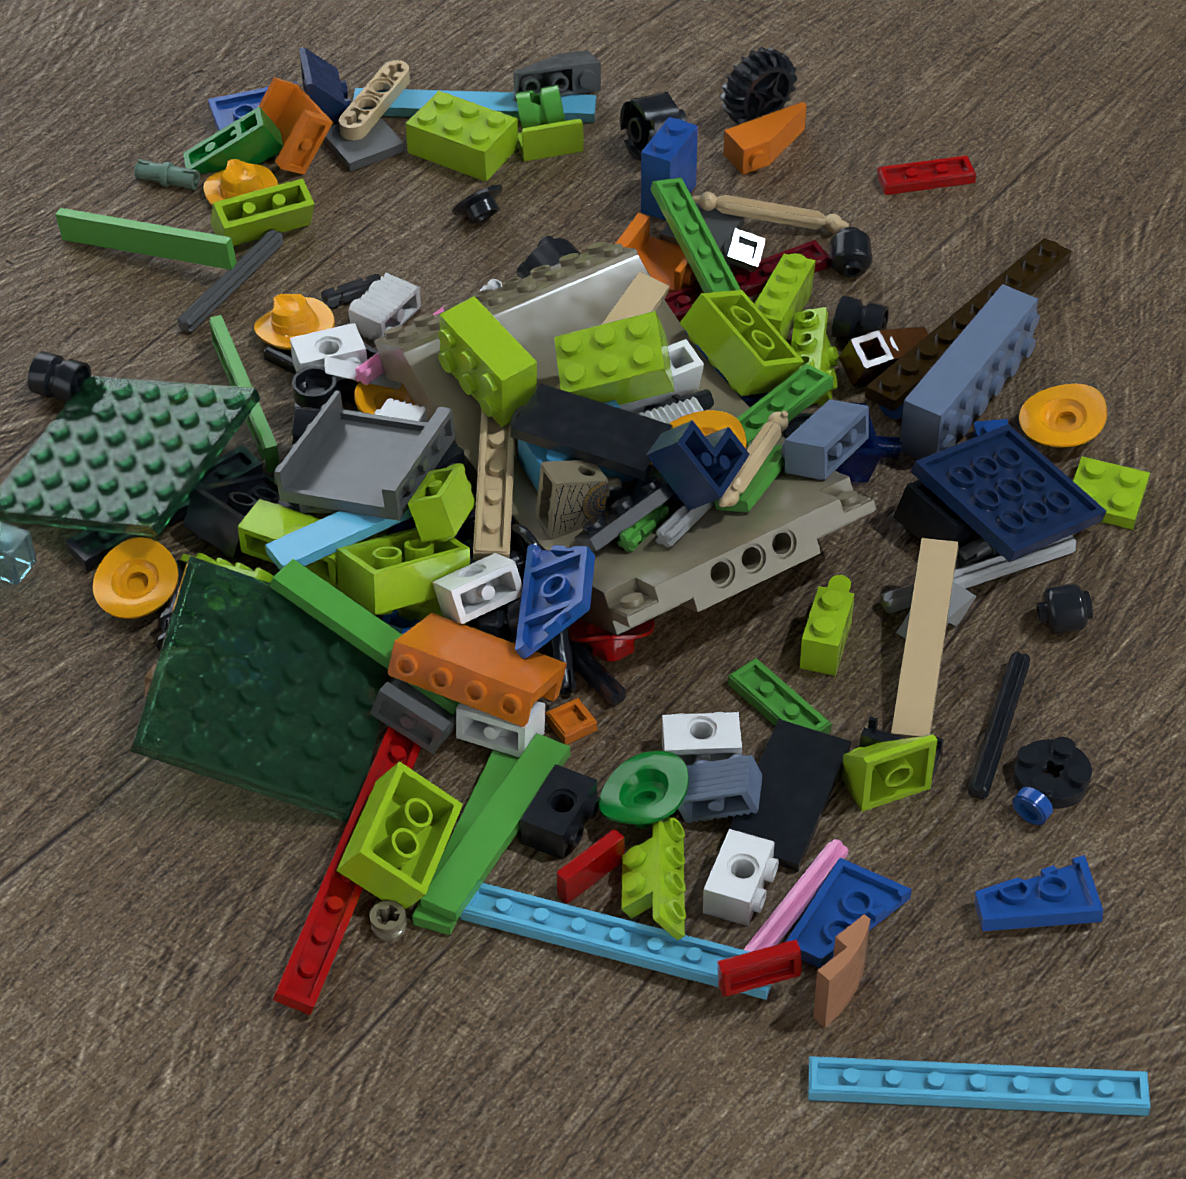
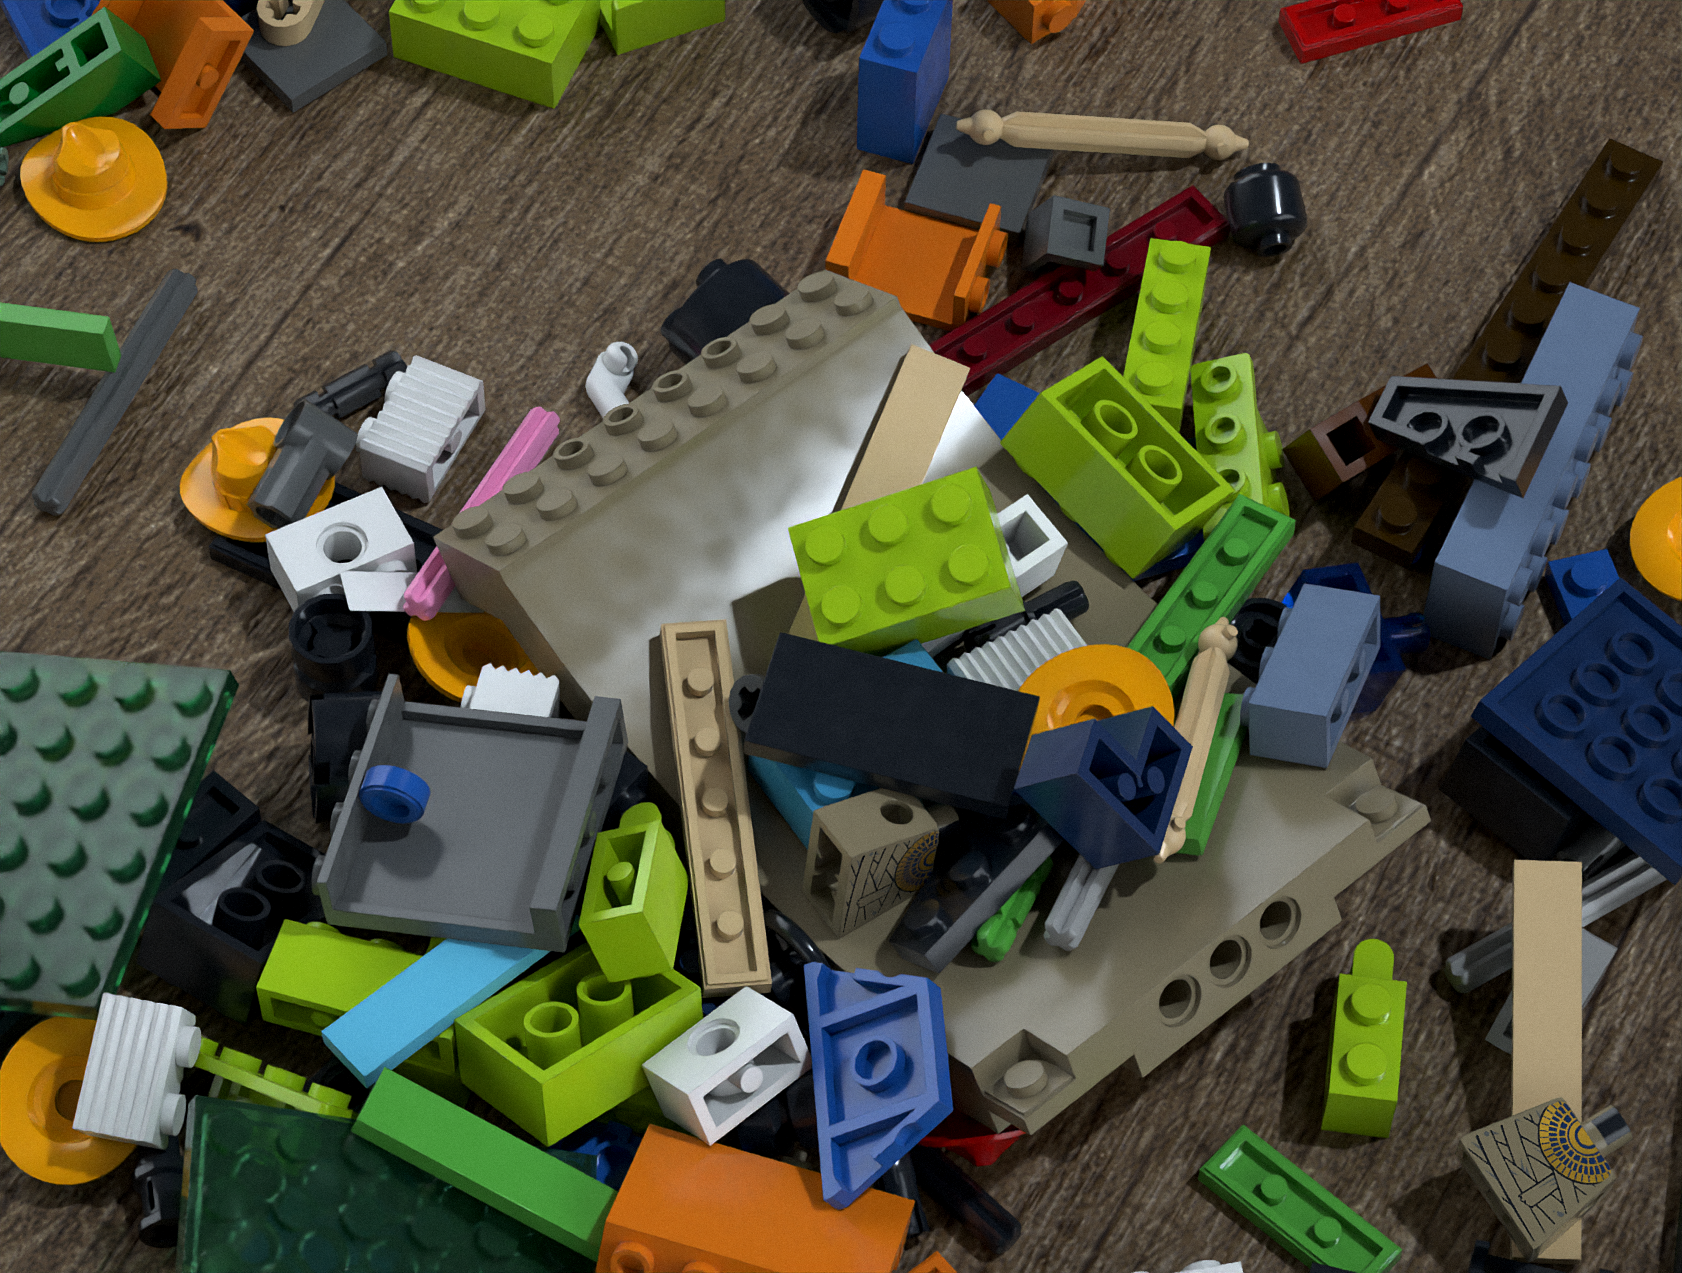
camera: 10 degrees left, 10 degrees up
bright green tile [209,315,280,473] -> none
lime brick [210,178,315,246] -> none
lime brick [438,296,537,427] -> none
black piece [451,185,502,224] -> none
bright green tile [650,177,741,293] -> none
black wheel [832,295,889,341] -> none
none -> white brick [72,993,201,1150]
none -> dark grey piece [246,399,358,529]
none -> blue tile [359,765,431,823]
none -> black wing [1368,376,1568,498]
none -> dark tan torso [1455,1097,1633,1263]

